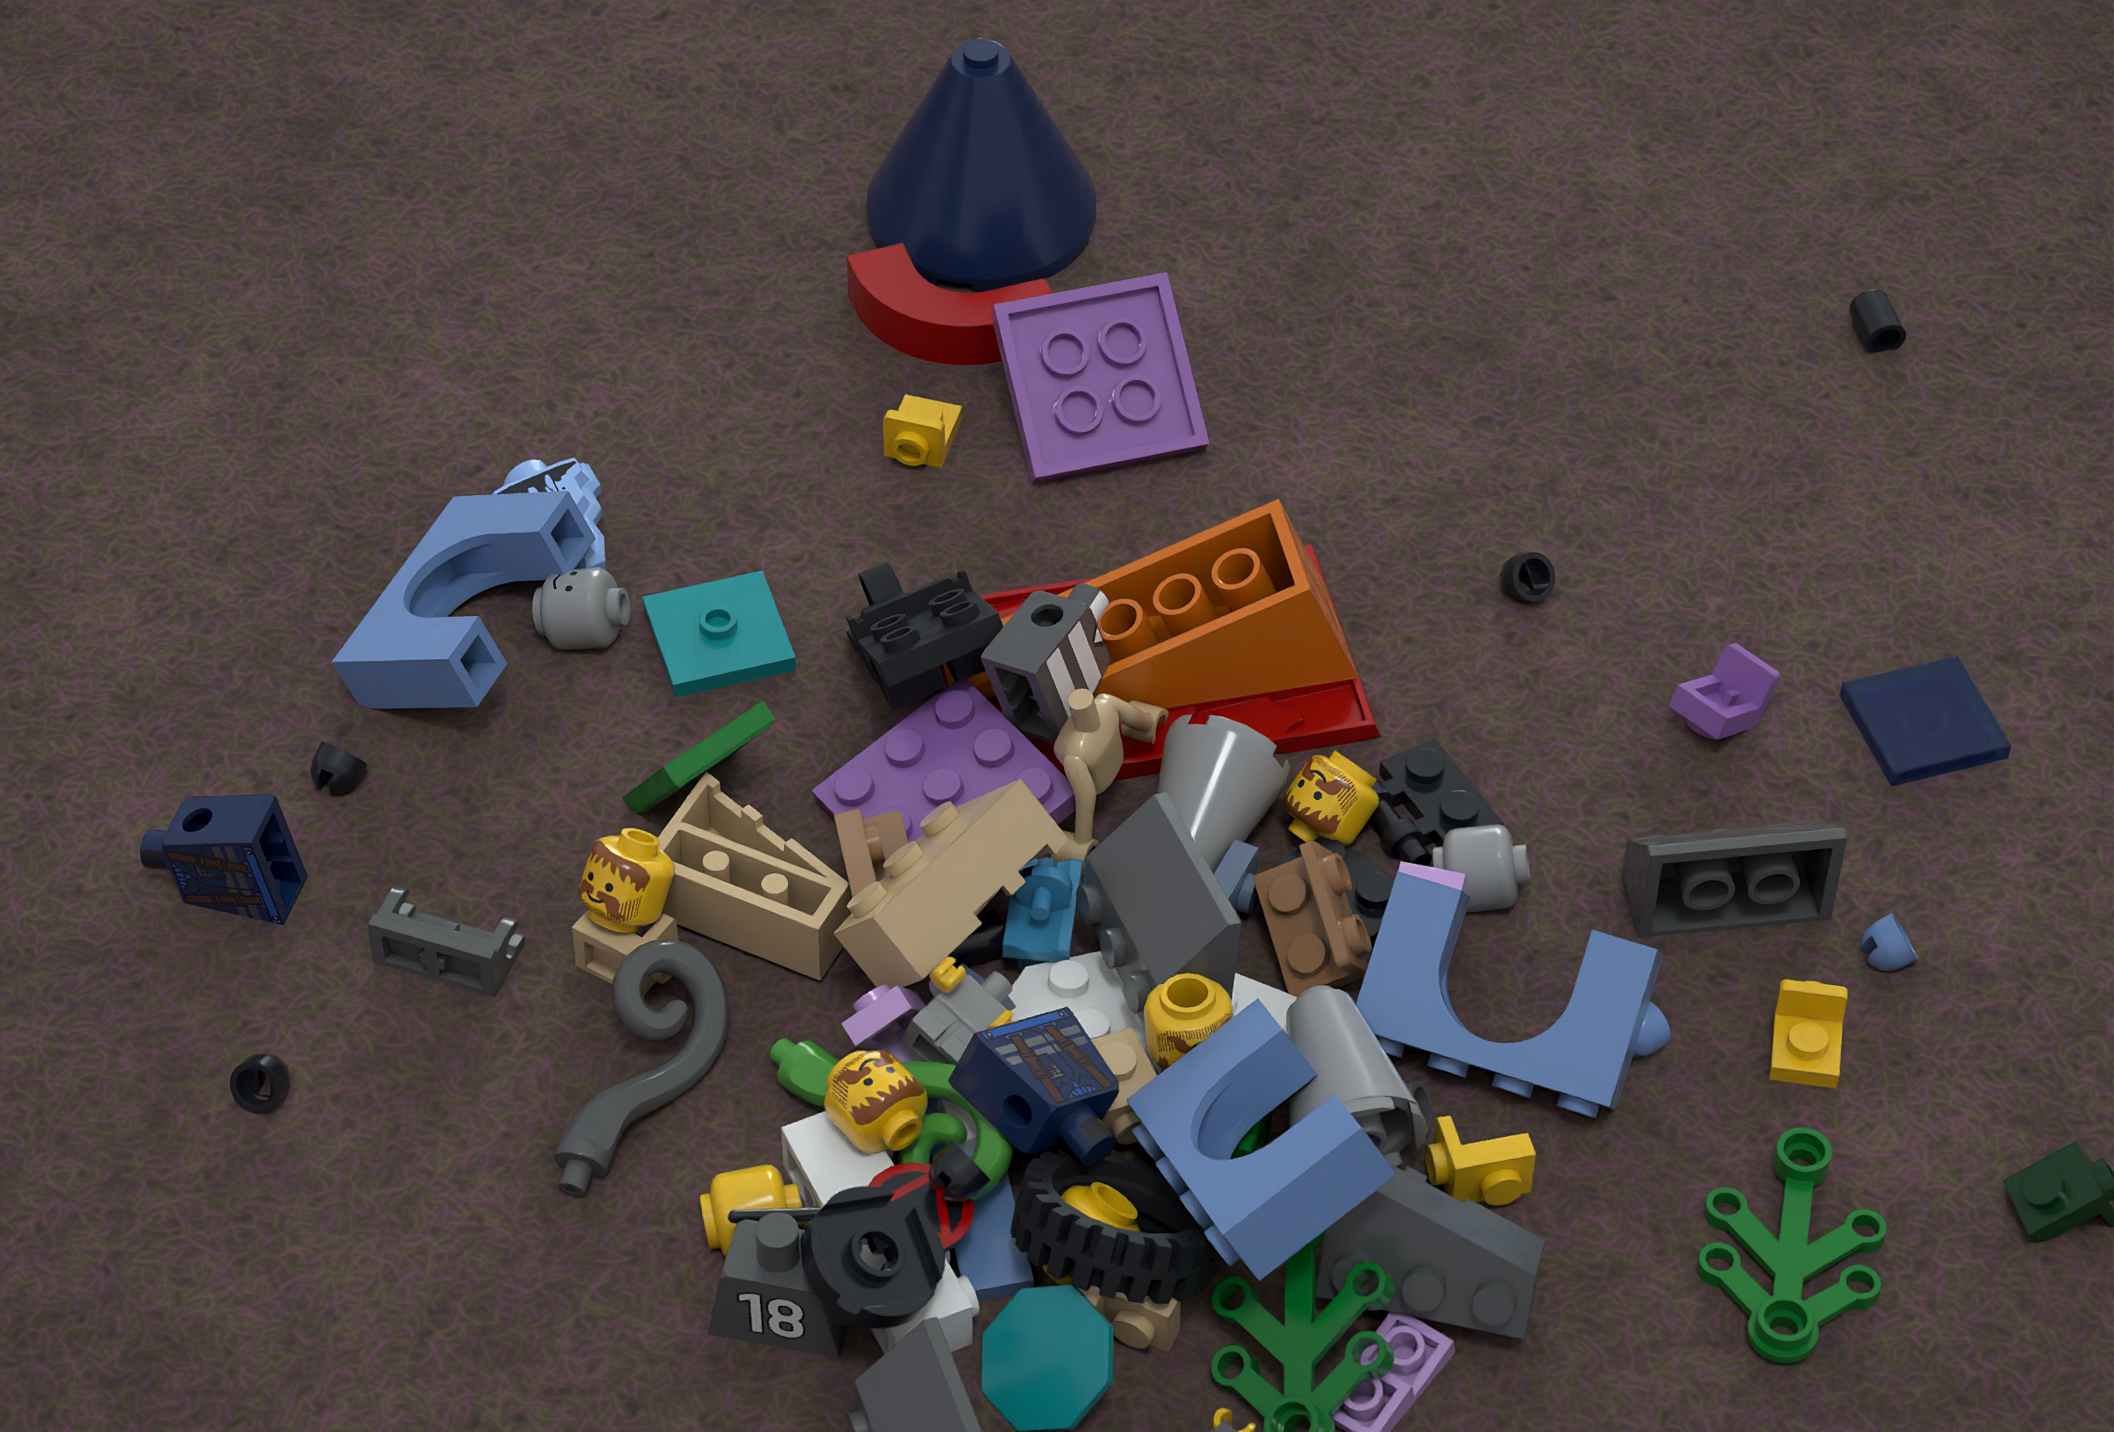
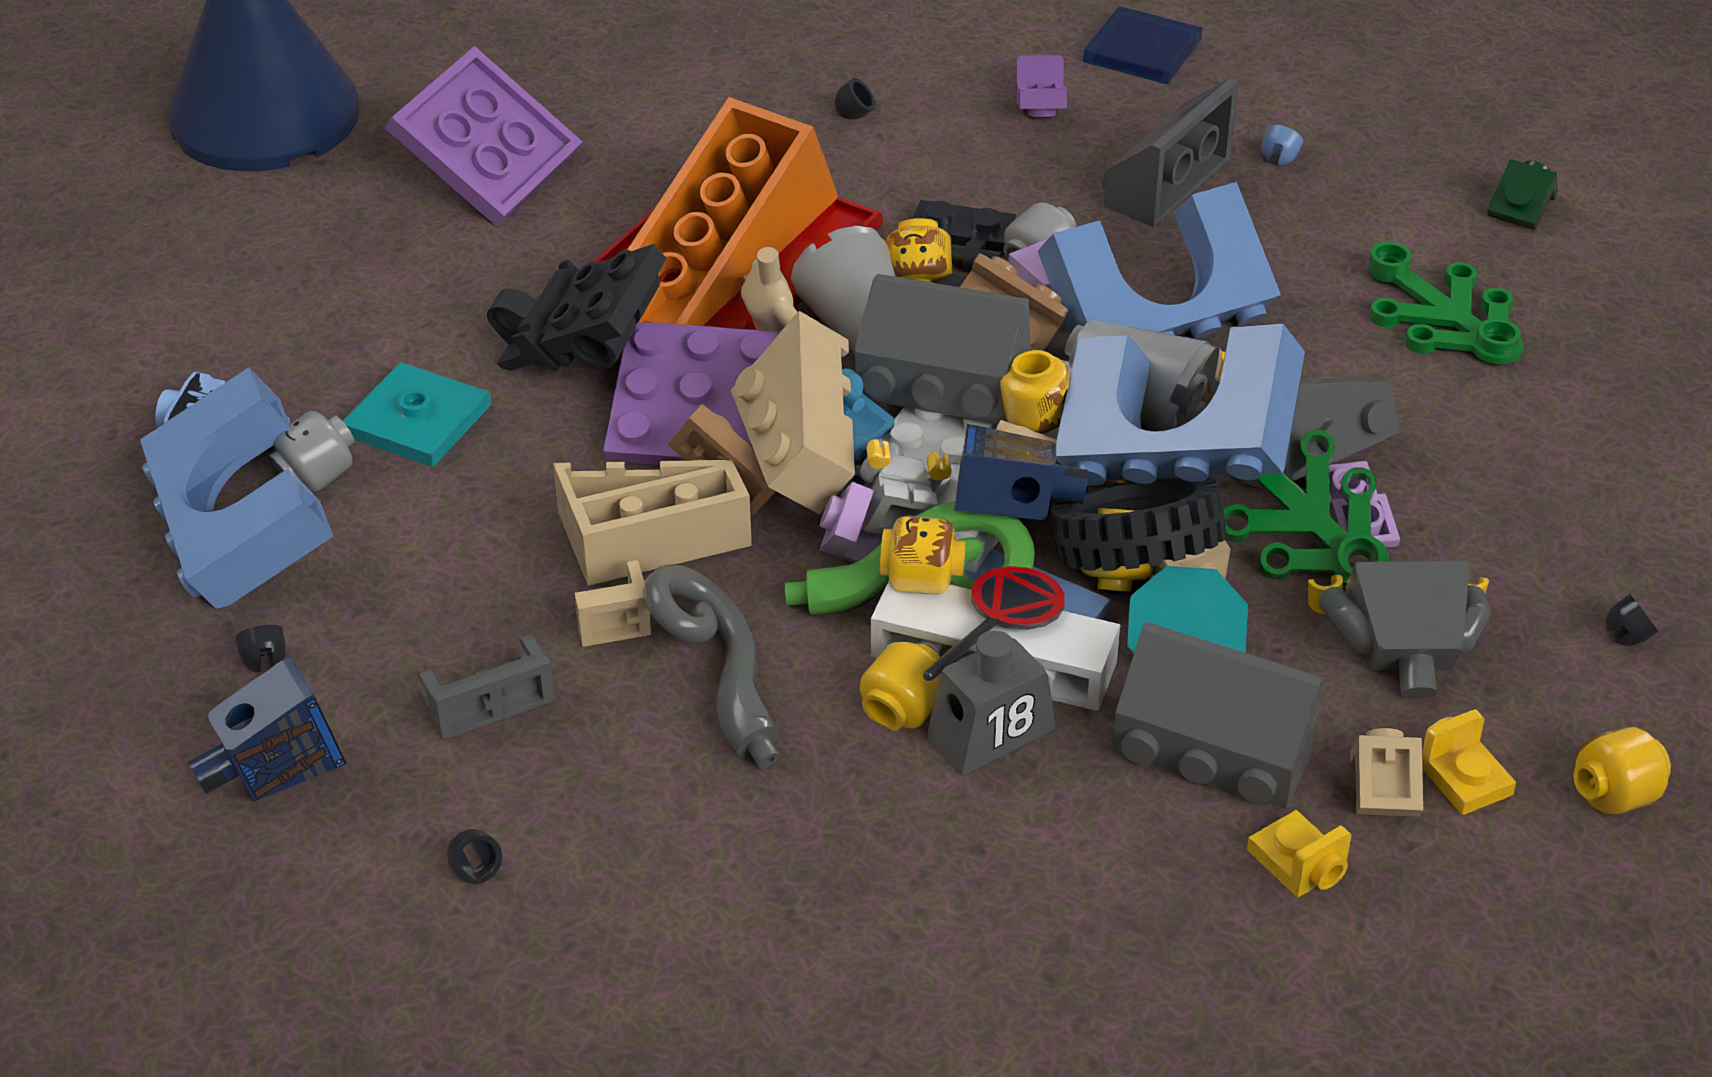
camera: 45 degrees left, 5 degrees down
yellow head [578,828,675,933] -> none
green tile [622,701,776,815] -> none
black plate [800,1186,945,1329] -> none
red arch [847,243,1052,365] -> none
yellow bracket [883,394,963,468] -> none
black hinge [928,1141,991,1203] -> none
dark grey torso [980,583,1110,744] -> none
yellow bracket [1769,979,1848,1088] -> none

